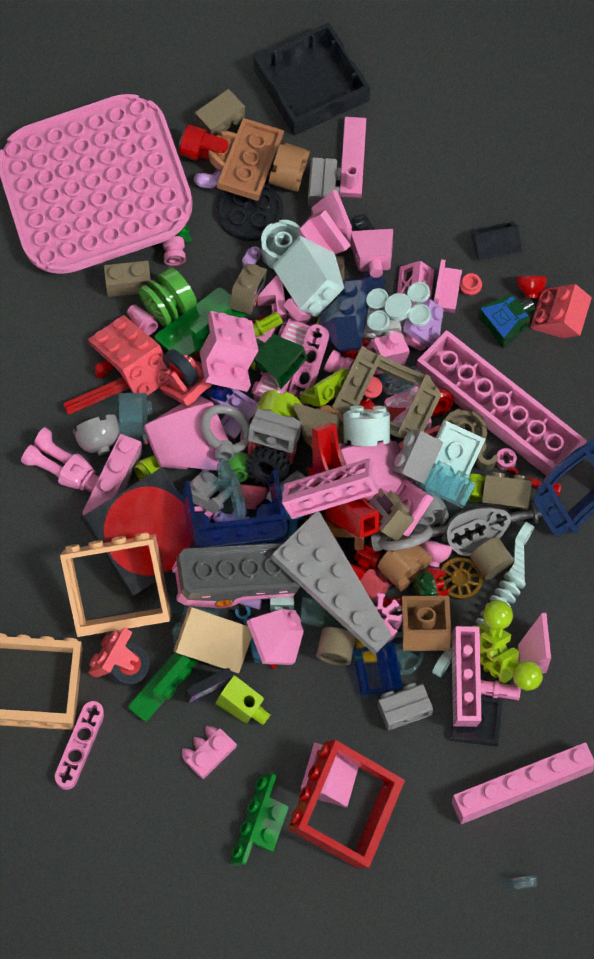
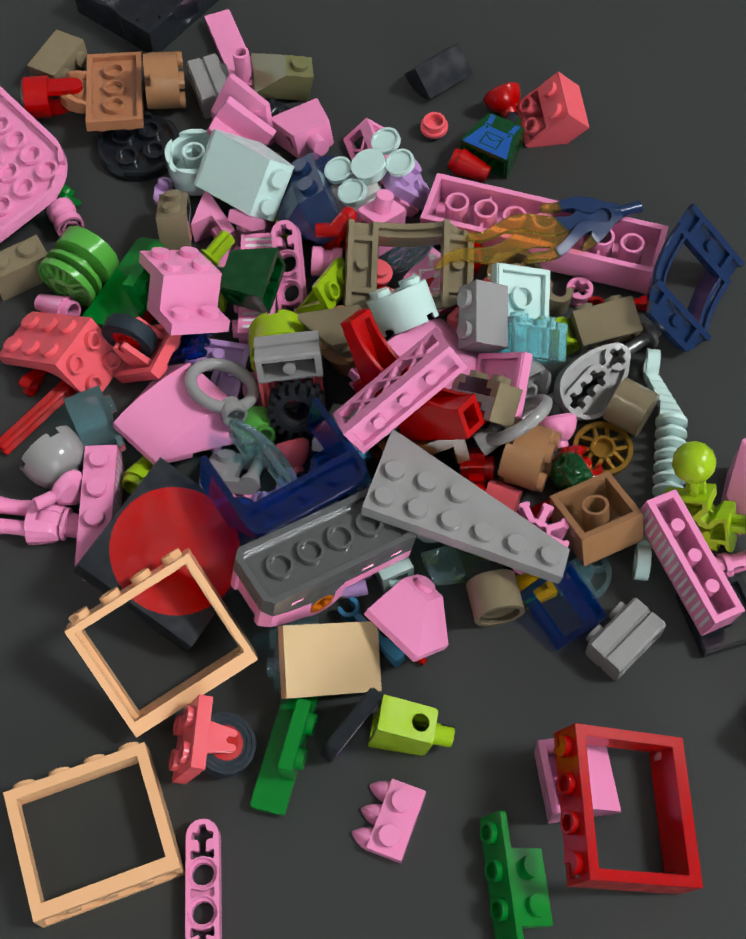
camera: 20 degrees left, 5 degrees down
lavender arm [194,169,222,188] -> none
bright pink panel [434,259,462,313] -> none
none -> bright pink rock [32,470,82,510]
none -> olive slope [251,53,314,101]
none -> red arm [315,206,357,238]
none -> clear yellow piece [434,196,643,271]
none -> red cone [447,148,492,183]

